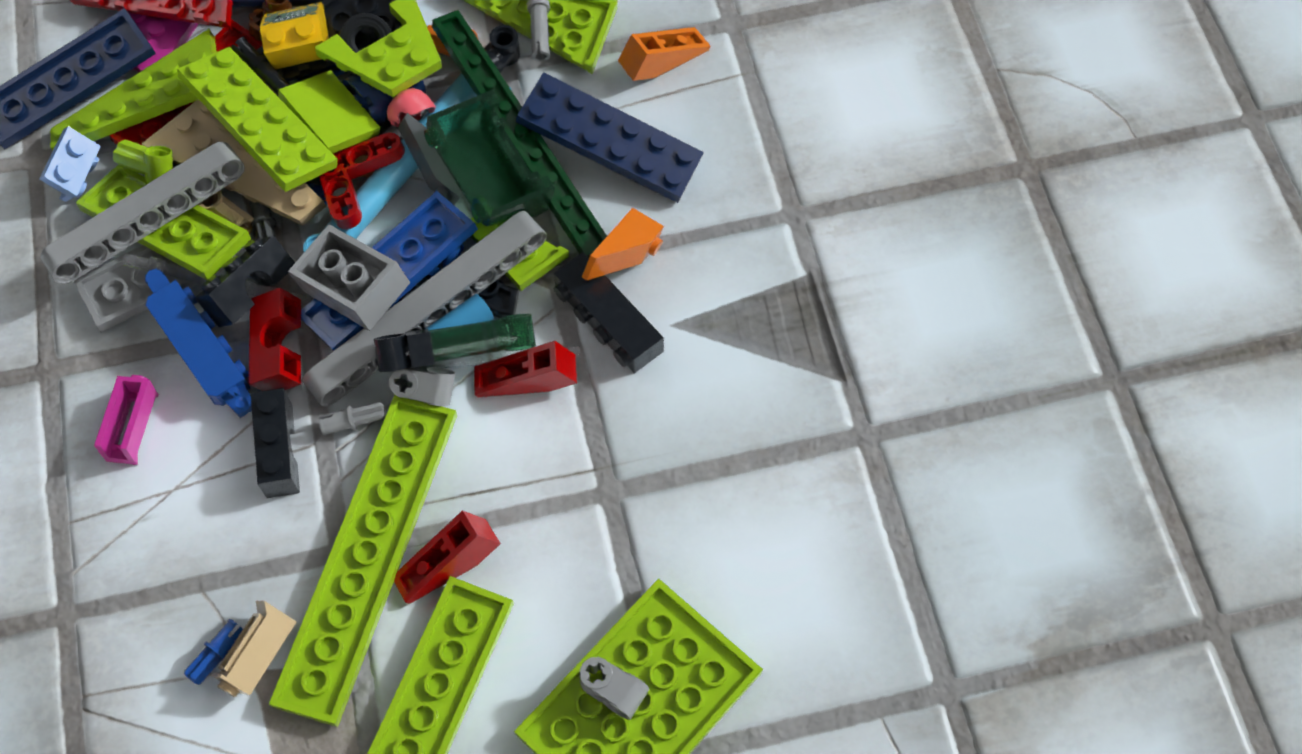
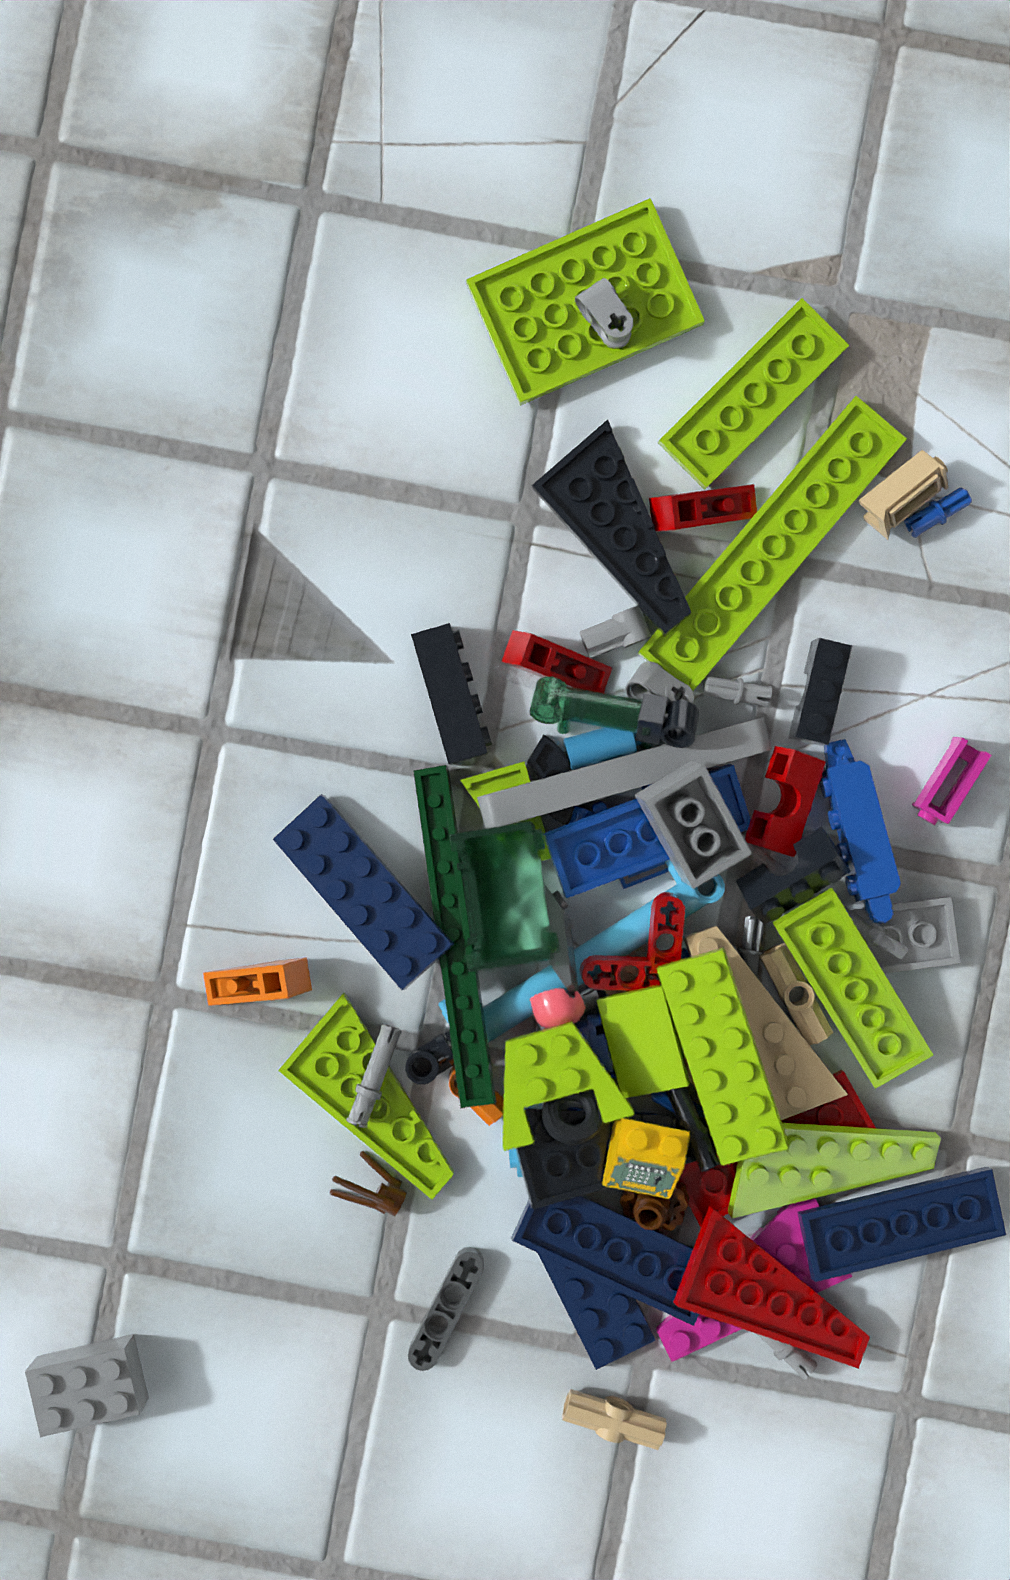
camera: 155 degrees left, 25 degrees up
light blue bracket [39,126,101,202] -> none
light grey beam [40,142,245,284] -> none
lime piece [113,140,173,183] -> none
orange slope [582,208,664,280] -> none
none -> black wing [532,419,691,636]
none -> light grey piece [579,606,651,658]

